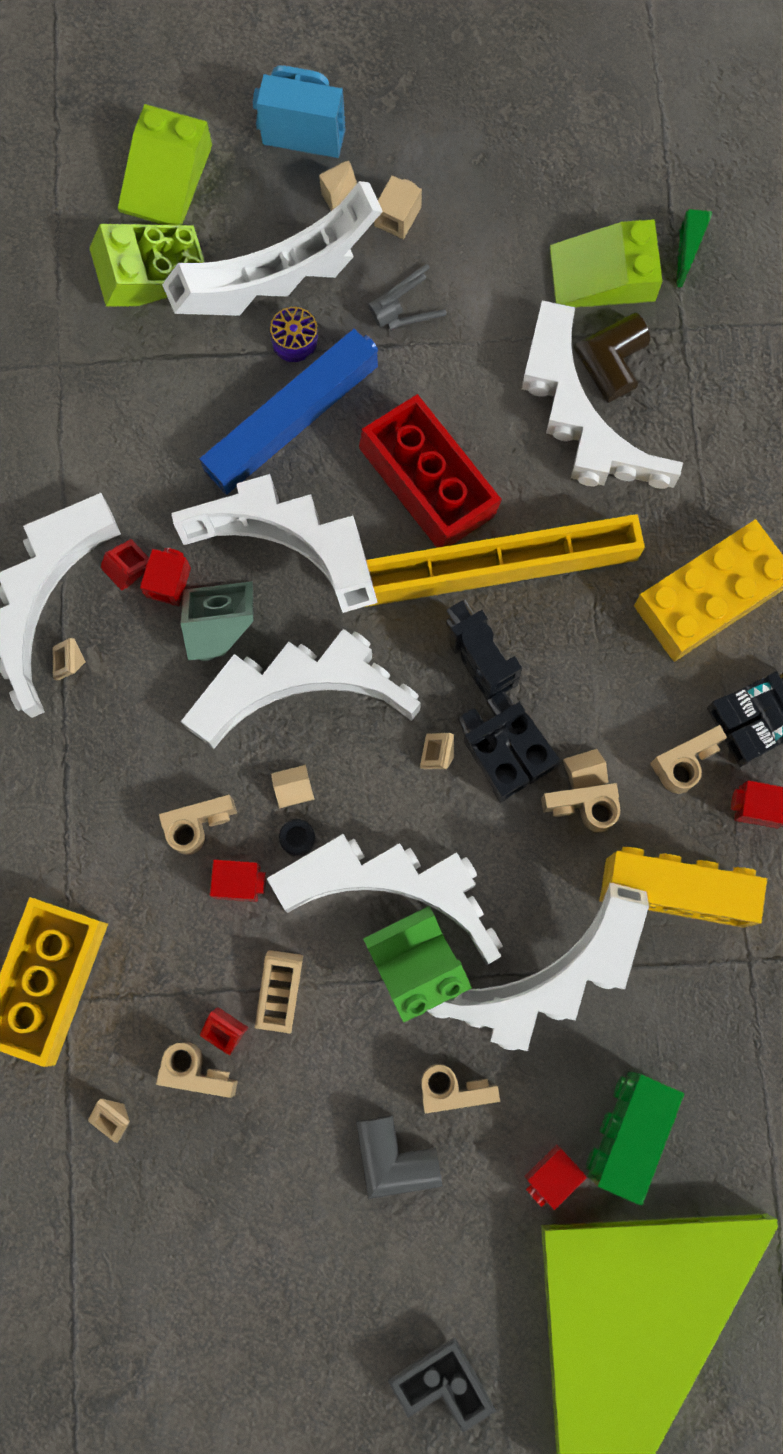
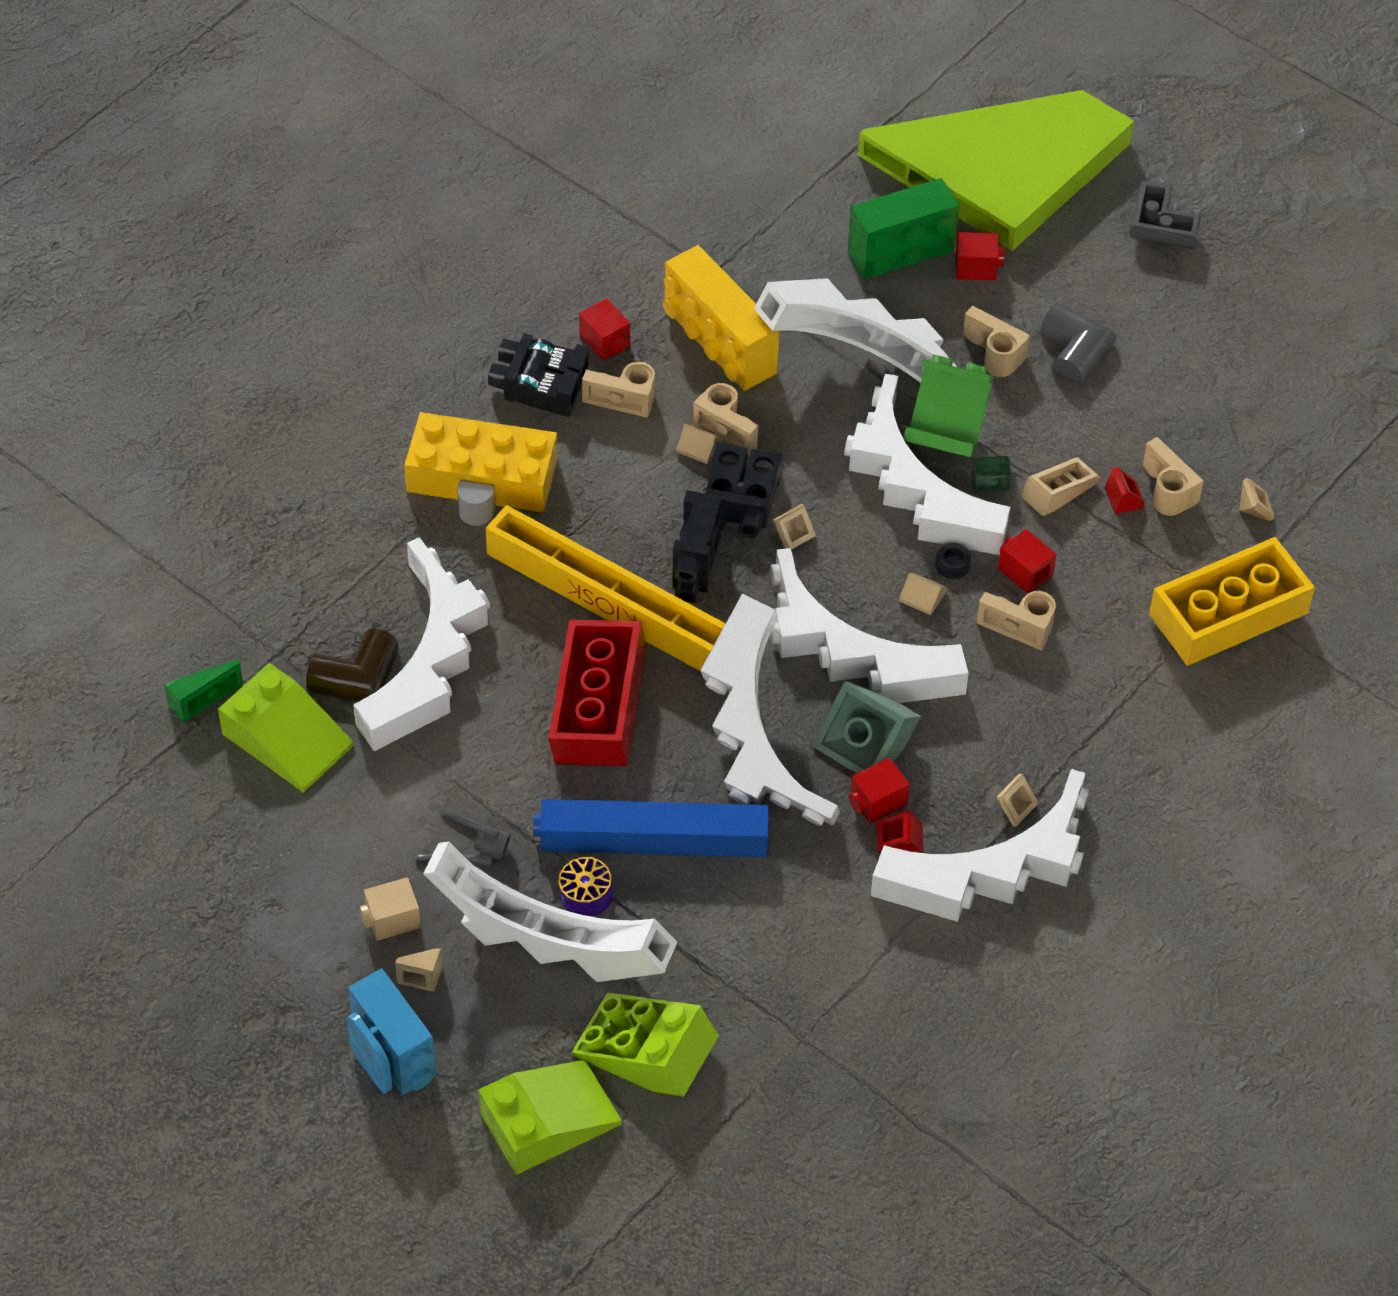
camera: 140 degrees left, 25 degrees down
none -> light grey brick [457,480,496,526]
none -> clear green brick [971,456,1011,493]

